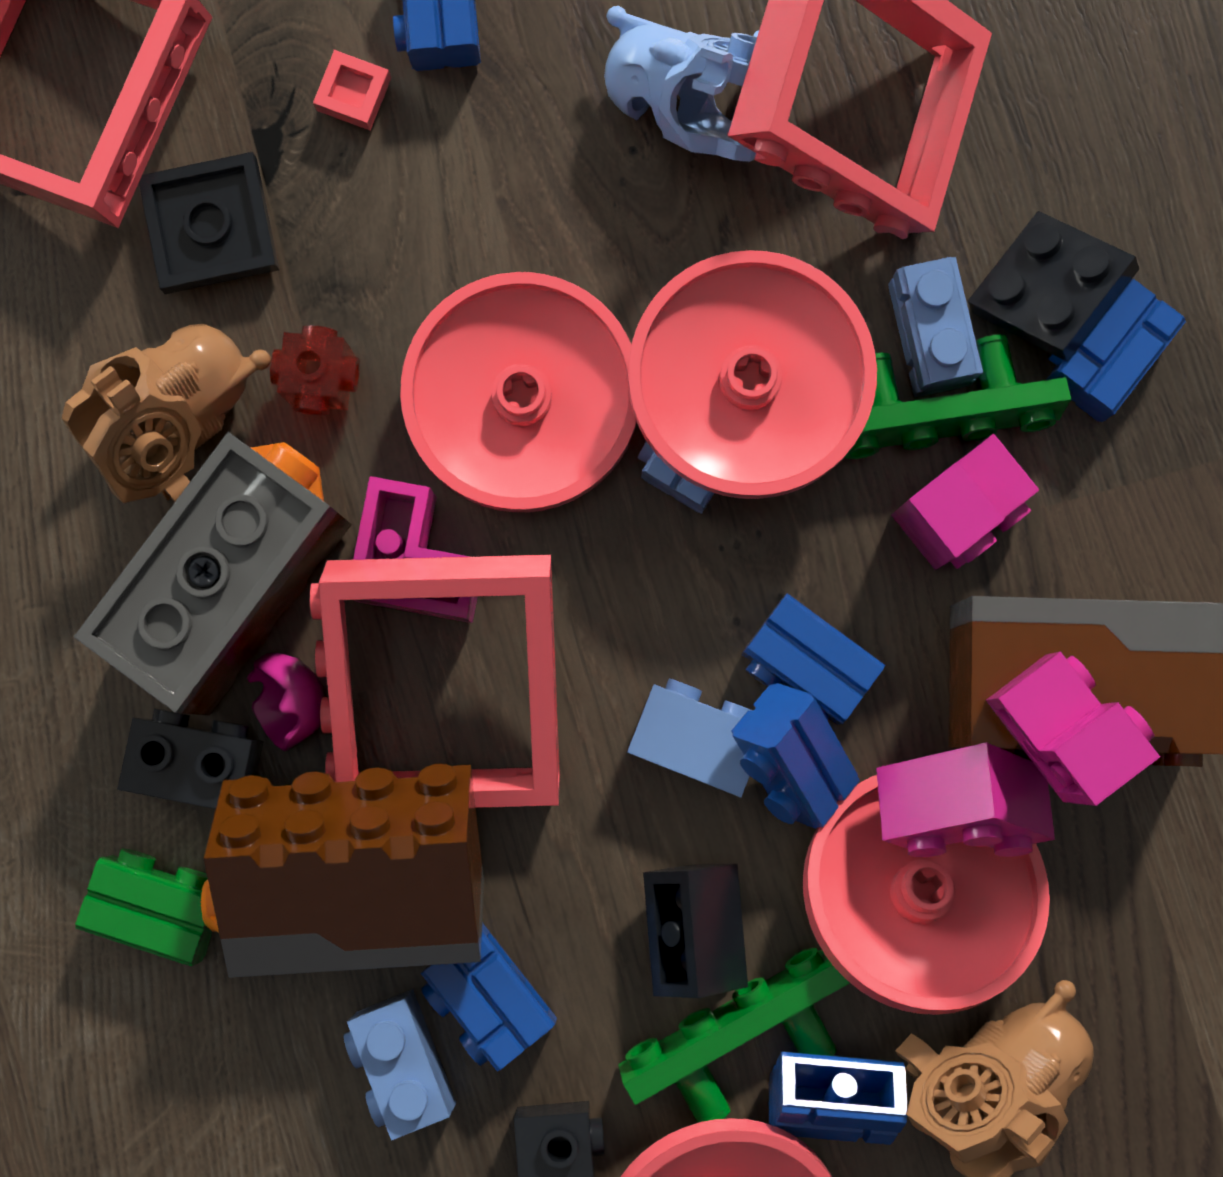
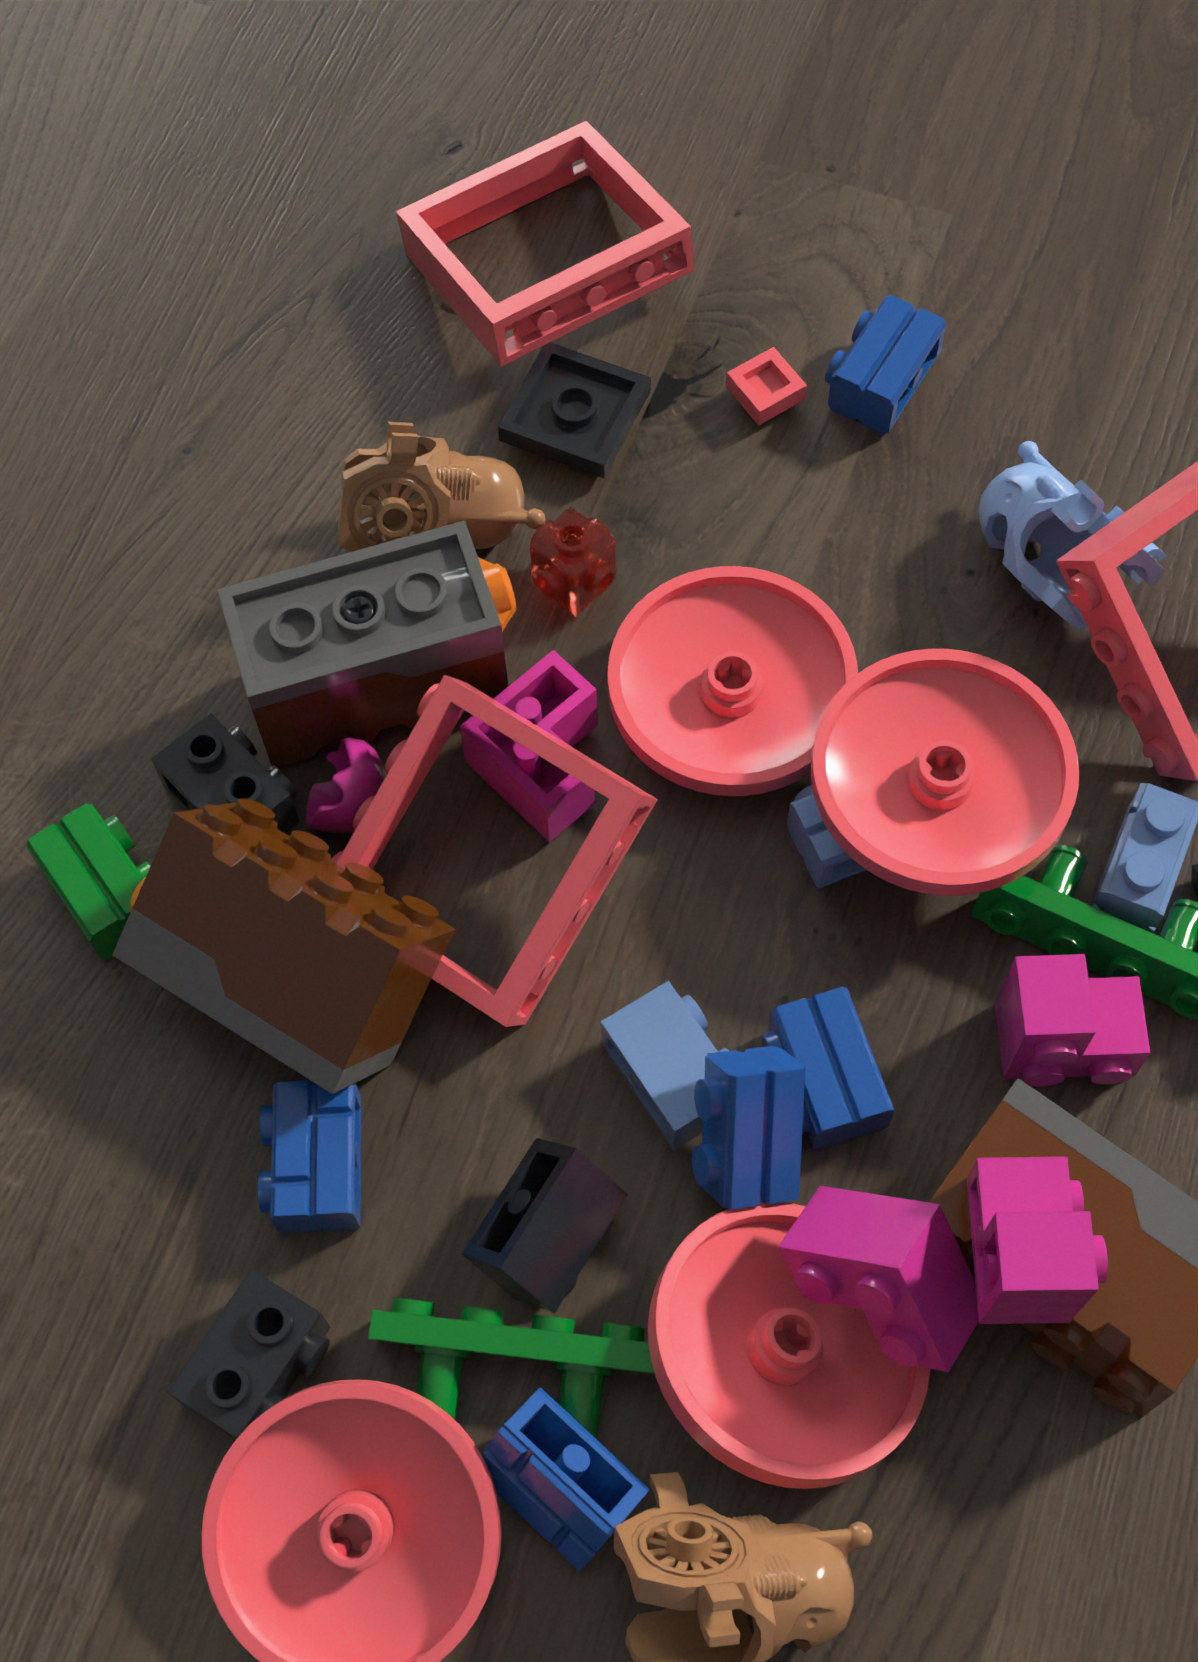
camera: 35 degrees right, 20 degrees down
medium blue brick [343,989,456,1141] -> none

